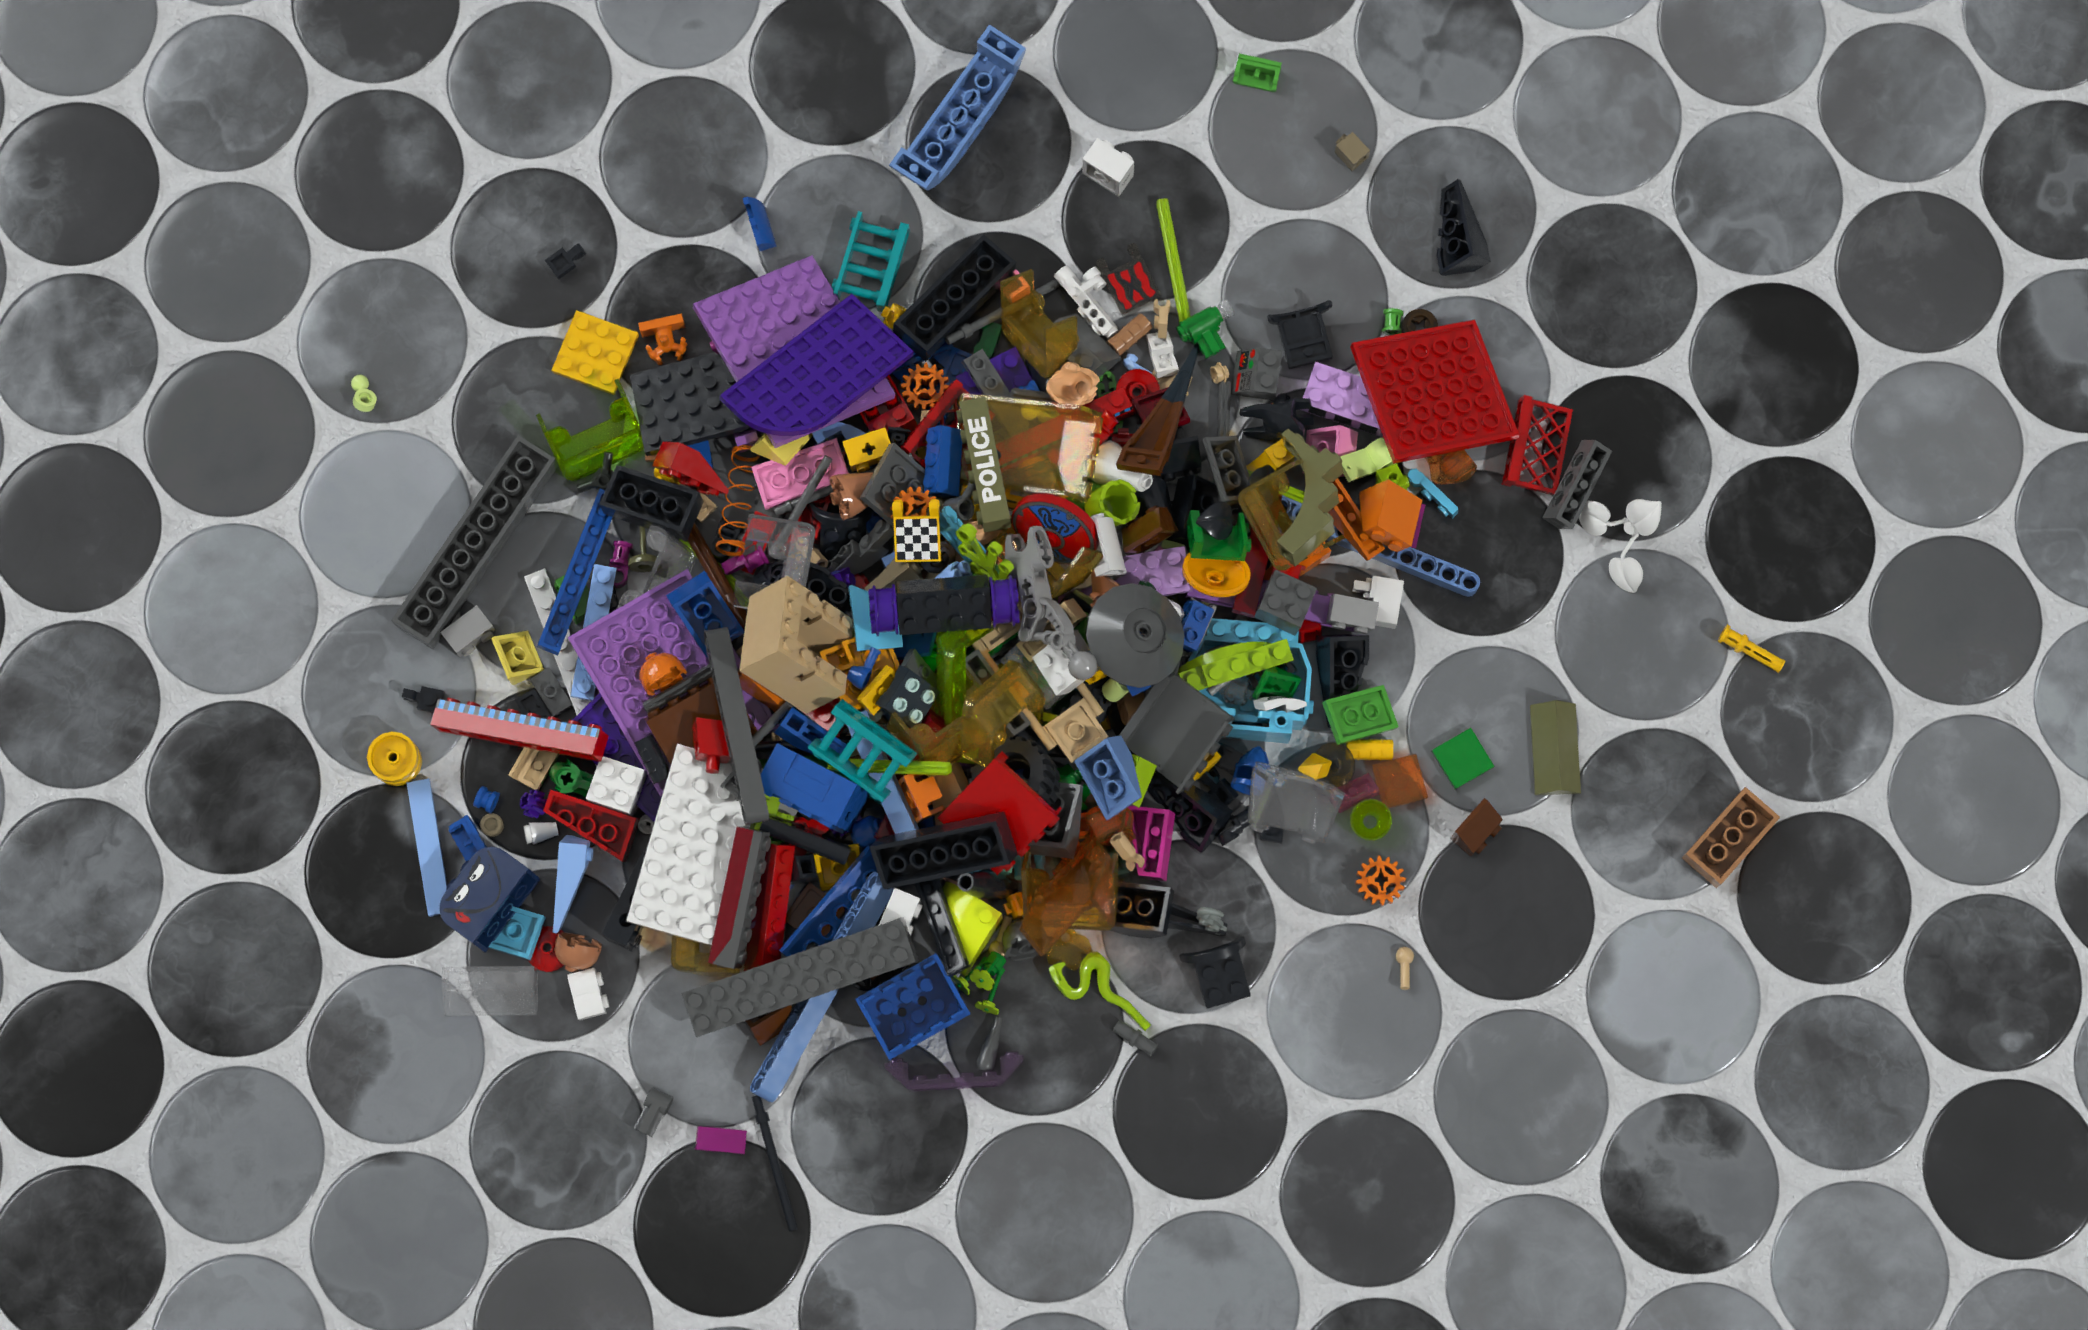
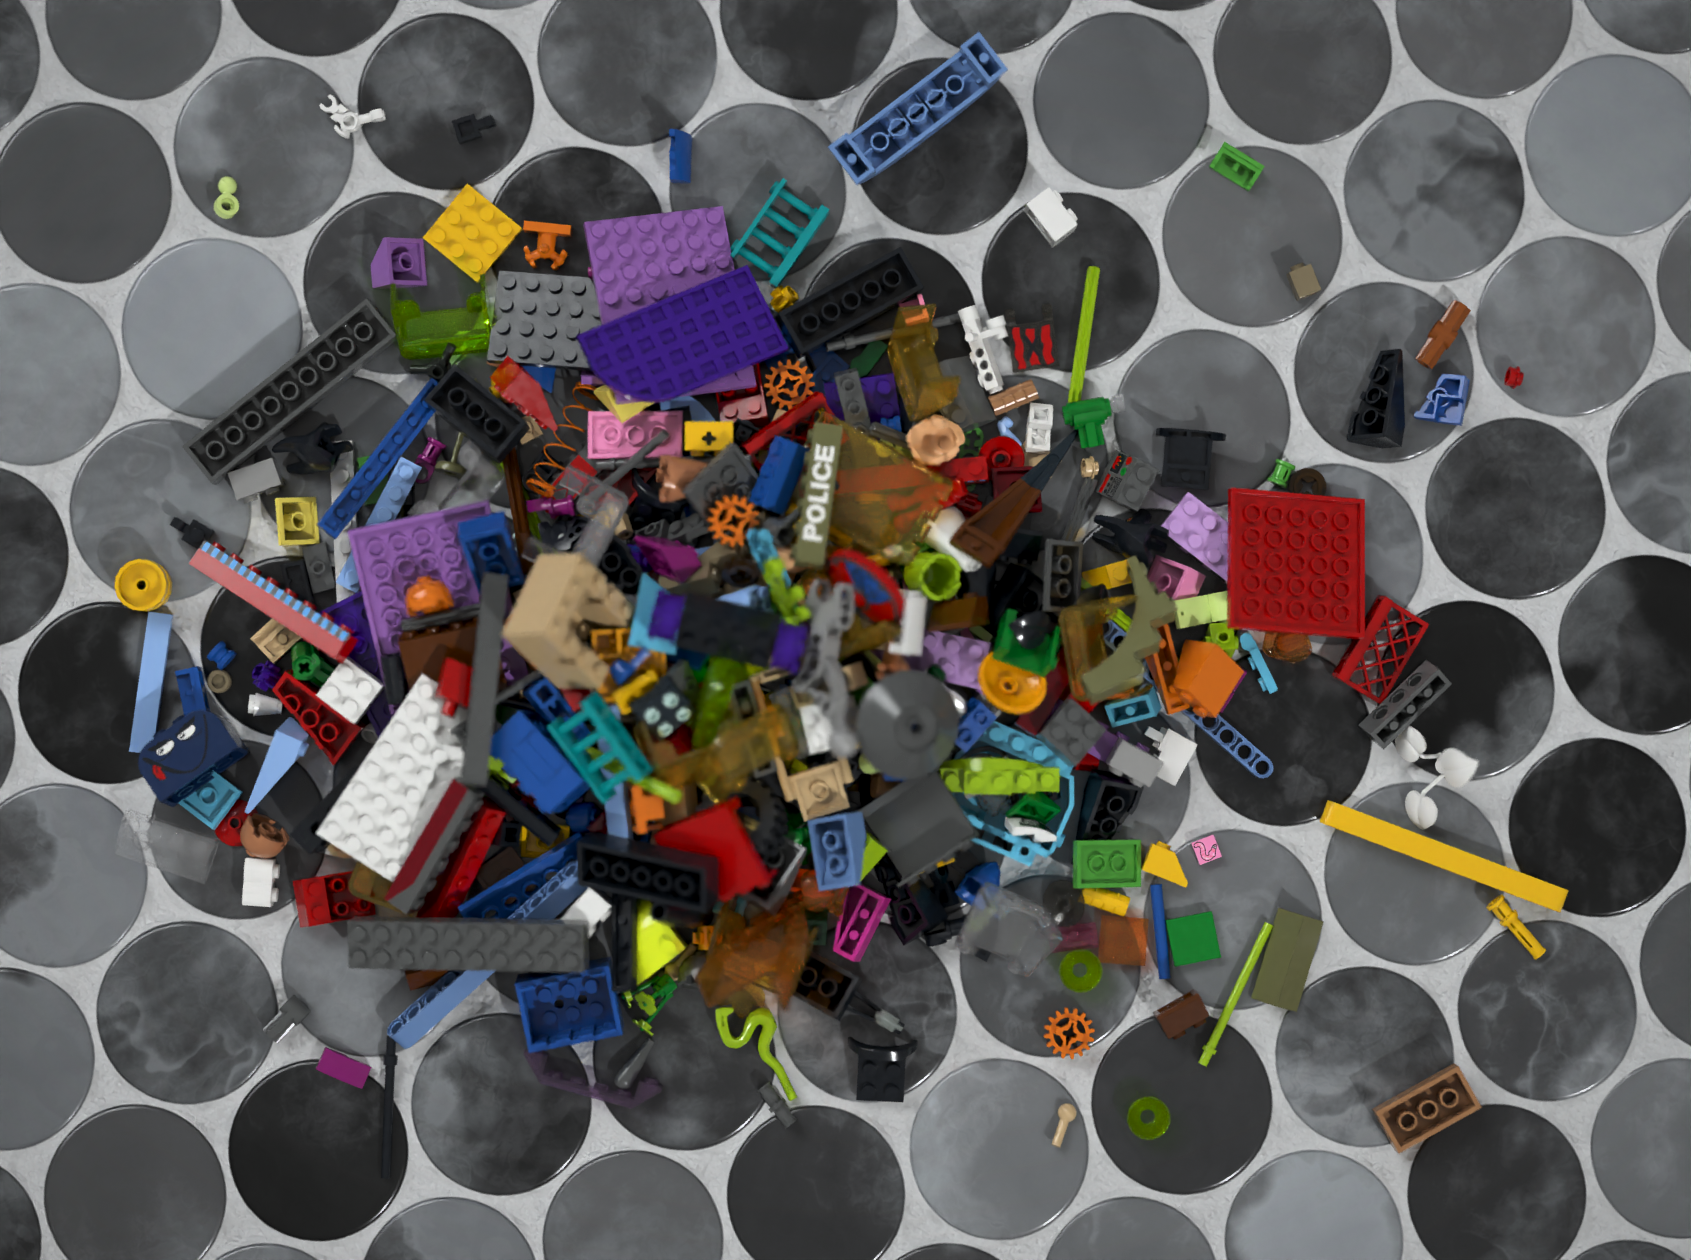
camera: 15 degrees right, 10 degrees up
flag [892,499,941,562] -> none
tan bar [1110,832,1145,871] -> none
tan plate [1153,299,1170,339] -> none
yellow slope [1298,753,1332,780] -> none
none -> black piece [272,422,353,474]
none -> red slope [293,868,376,927]
none -> white piece [319,94,386,139]
none -> medium lavender slope [371,237,427,289]
none -> magenta slope [634,536,701,584]
none -> medium azure brick [1105,686,1162,728]
none -> clear neon green piece [1127,1096,1170,1140]
none -> yellow slope [1141,841,1188,887]
none -> blue piece [1150,884,1171,979]
none -> bright pink tile [1191,834,1222,865]
none -> lime bar [1198,922,1273,1067]
none -> yellow beam [1320,800,1568,913]
none -> blue slope [1414,374,1470,426]
none -> dark orange piece [1415,299,1471,370]
none -> red plate [1504,366,1524,389]

